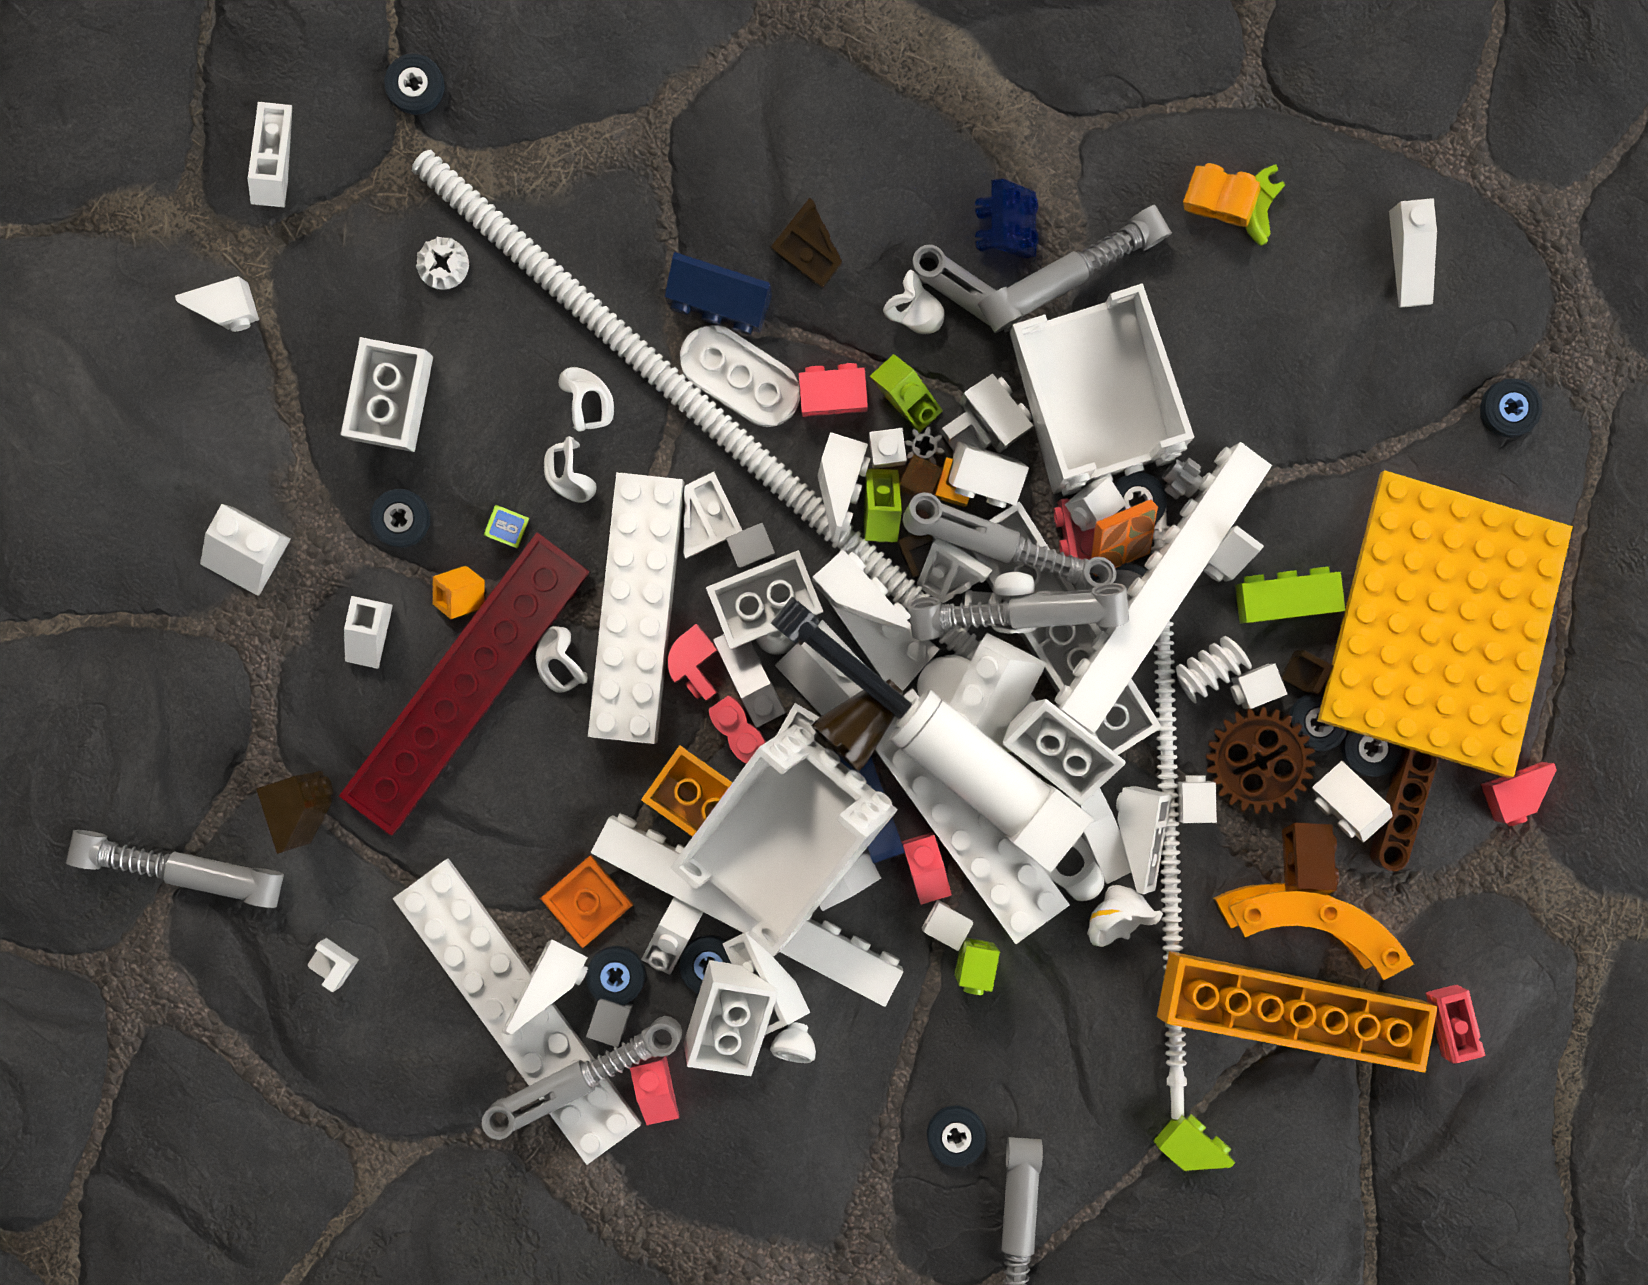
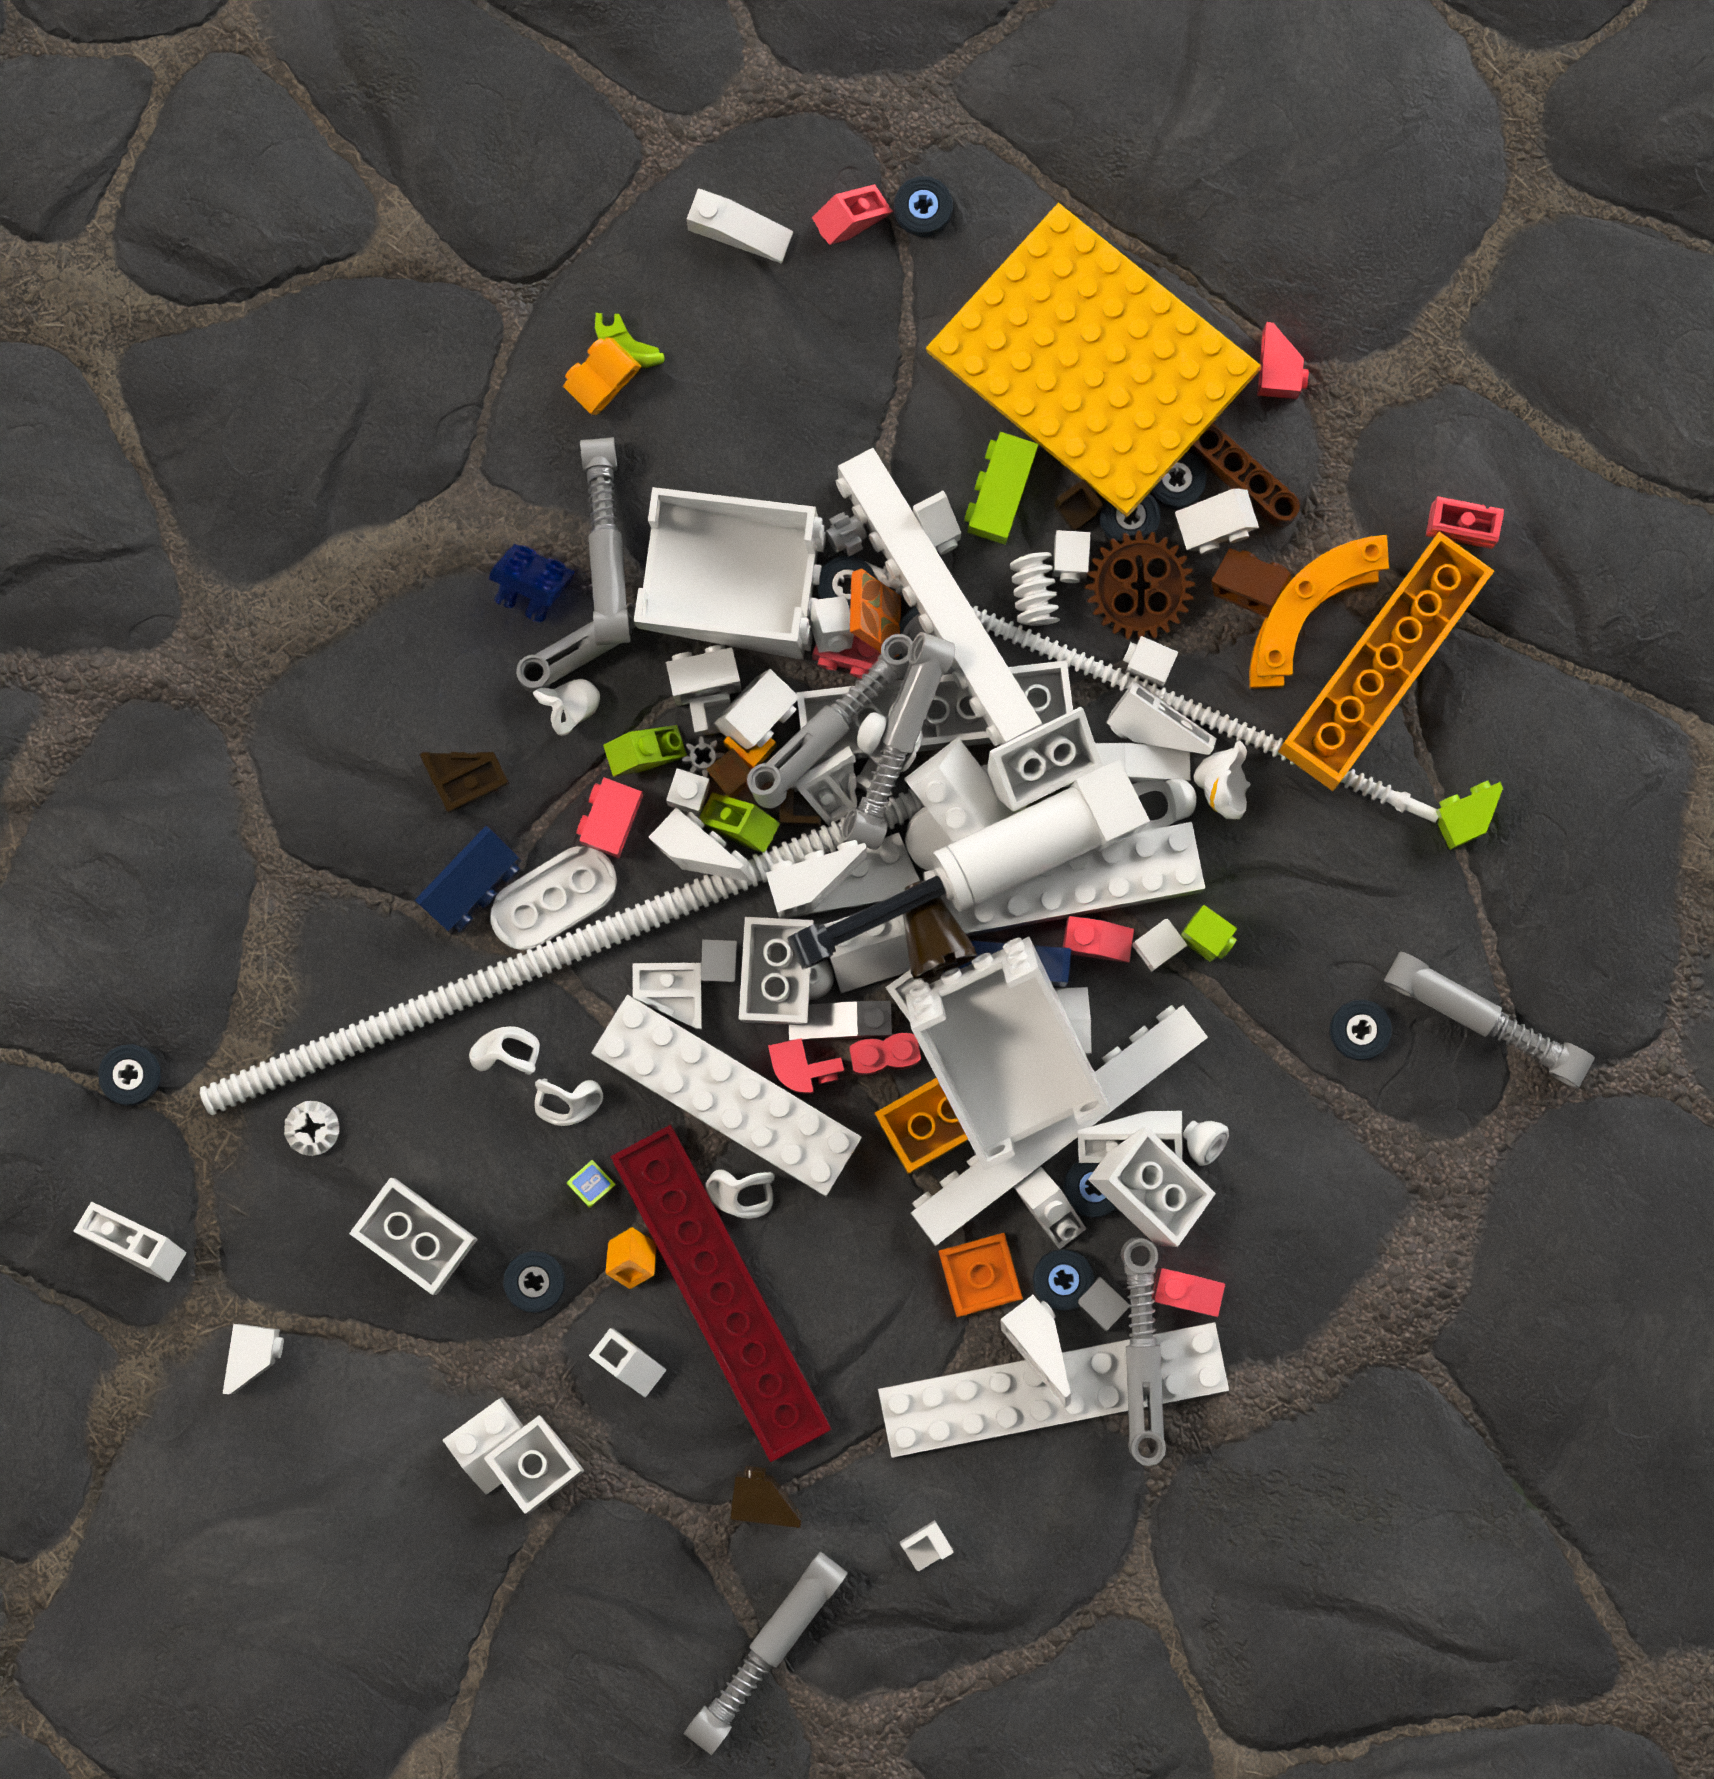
camera: 65 degrees left, 5 degrees down
none -> white slope [484,1415,584,1514]
none -> coral slope [812,184,893,245]

